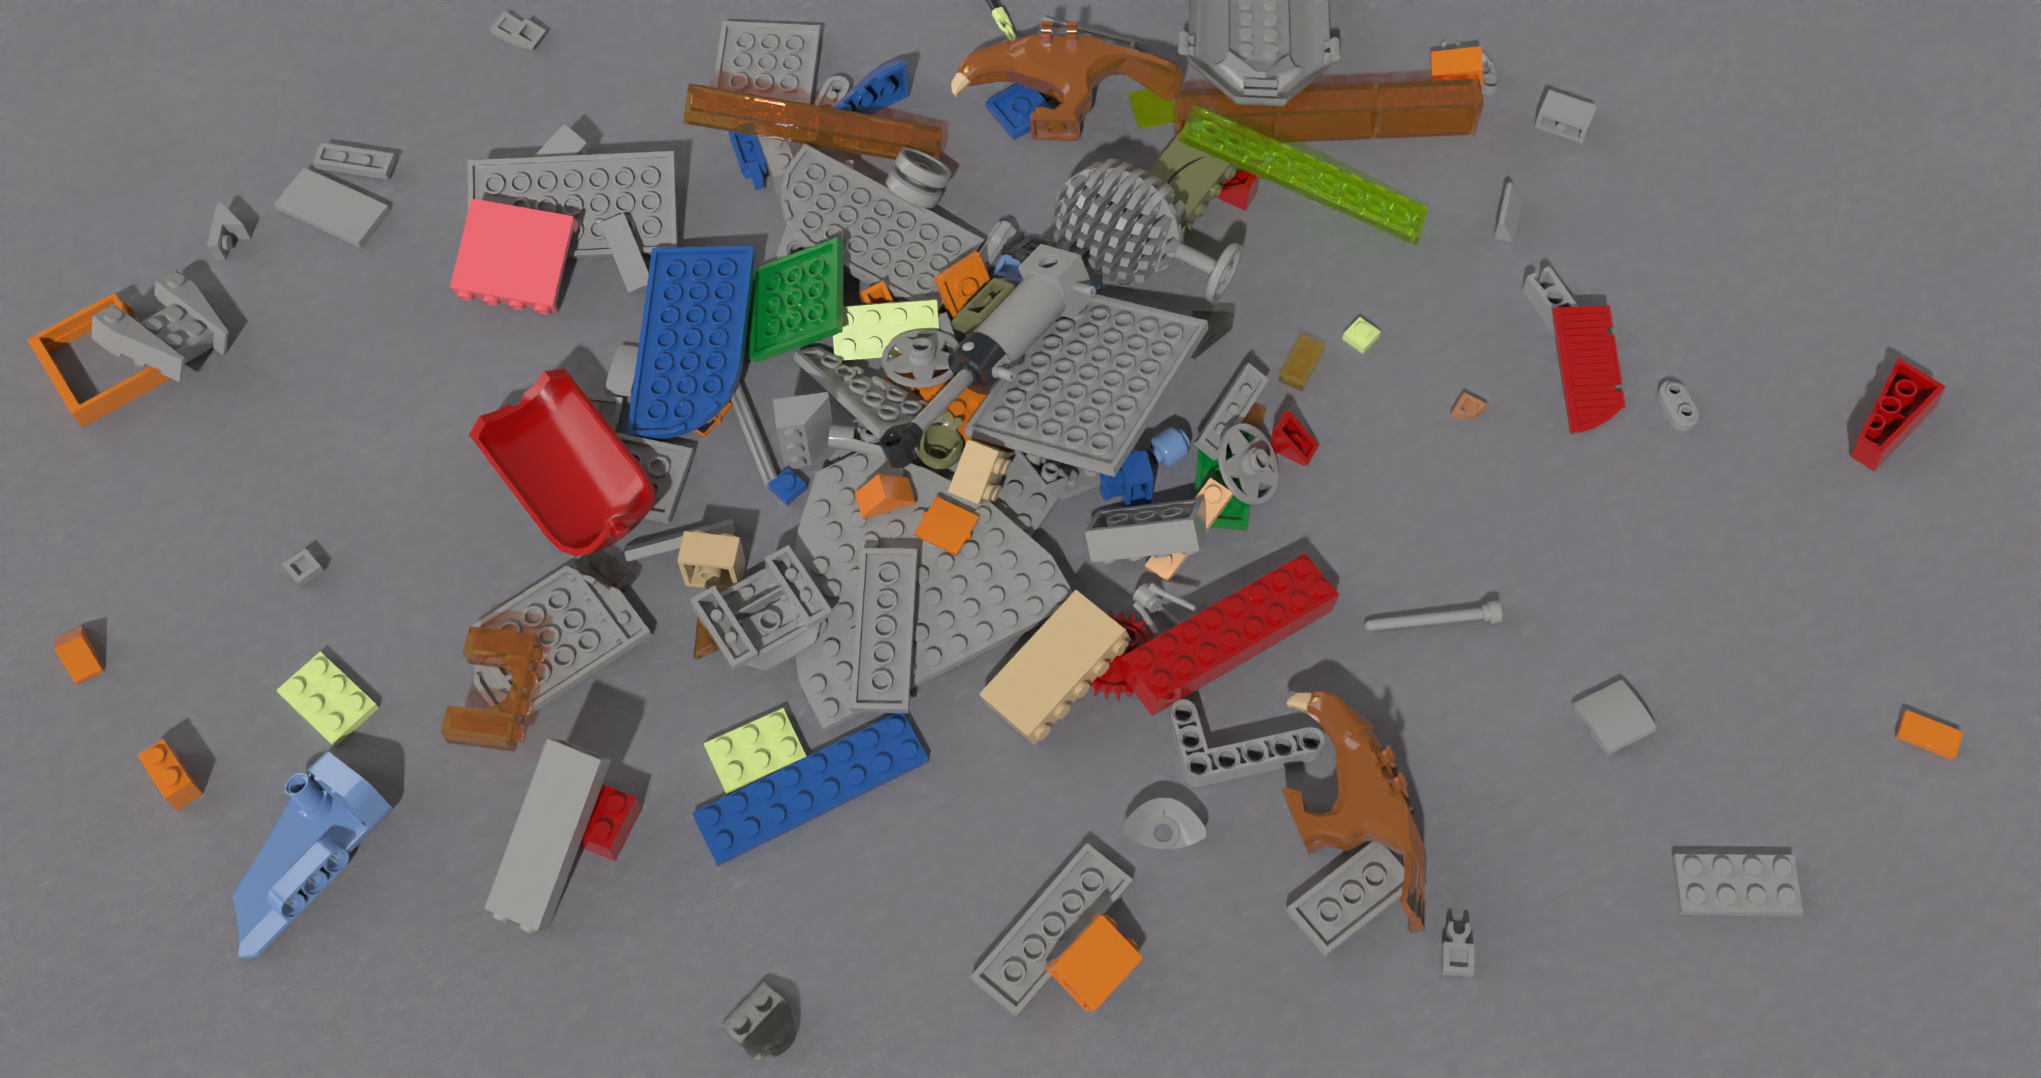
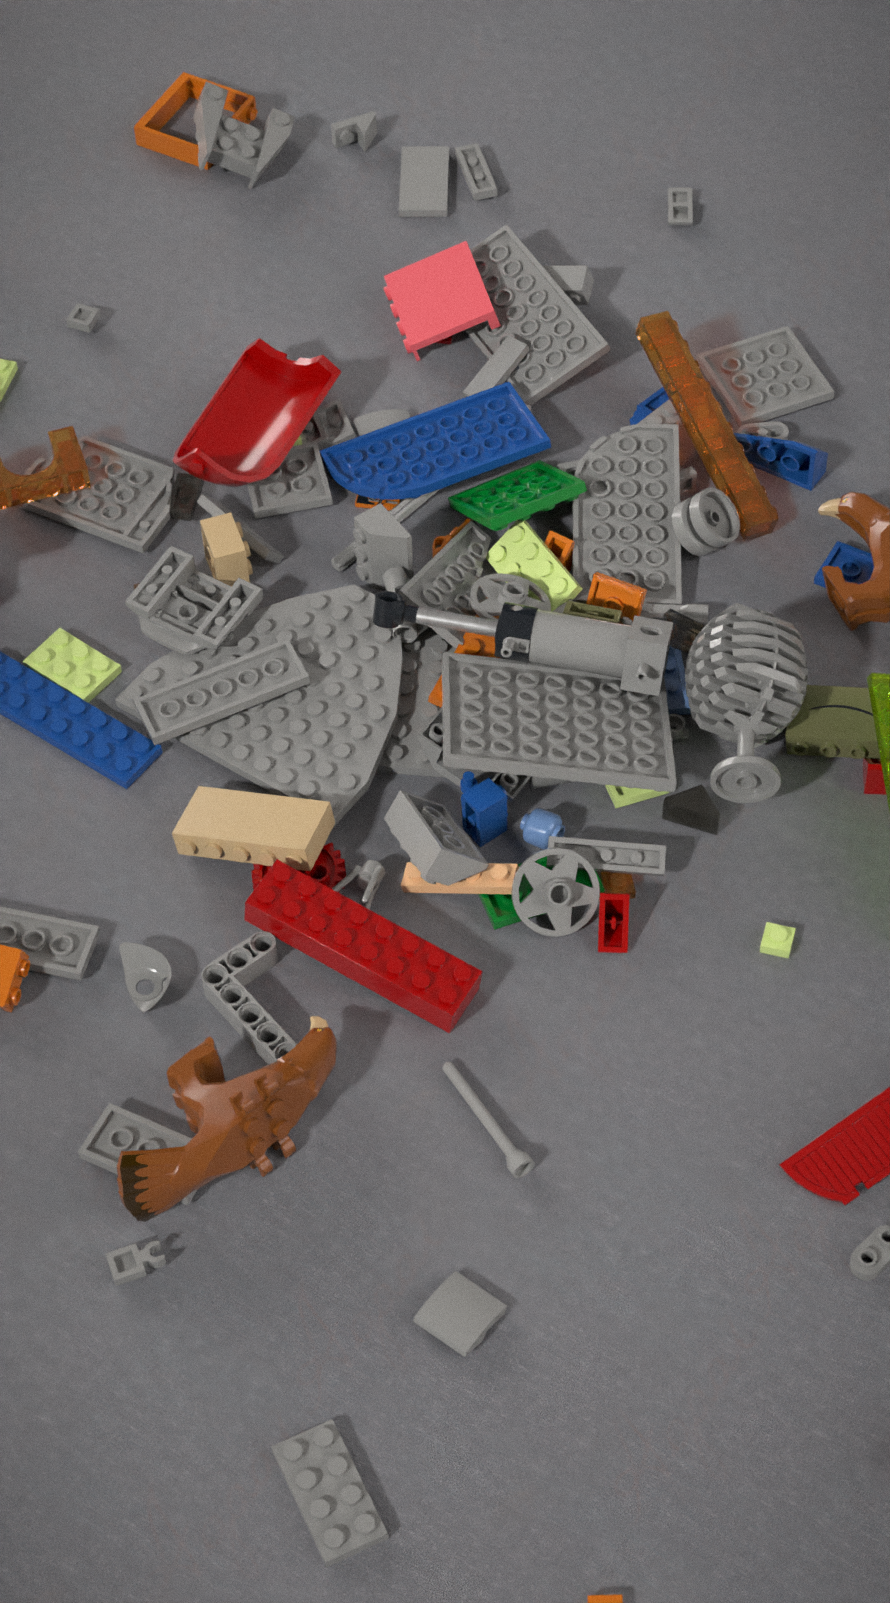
camera: 65 degrees right, 10 degrees down
blue plate [768,467,807,506] -> none
orange slope [855,474,916,519] -> none
orange piece [914,496,979,556] -> none
olive hat [917,412,963,469] -> none
tan brick [948,439,1011,505] -> none
clear yellow plate [1278,335,1326,392] -> none
nougat tile [1451,392,1488,420] -> none
none -> orange hand [432,518,471,558]

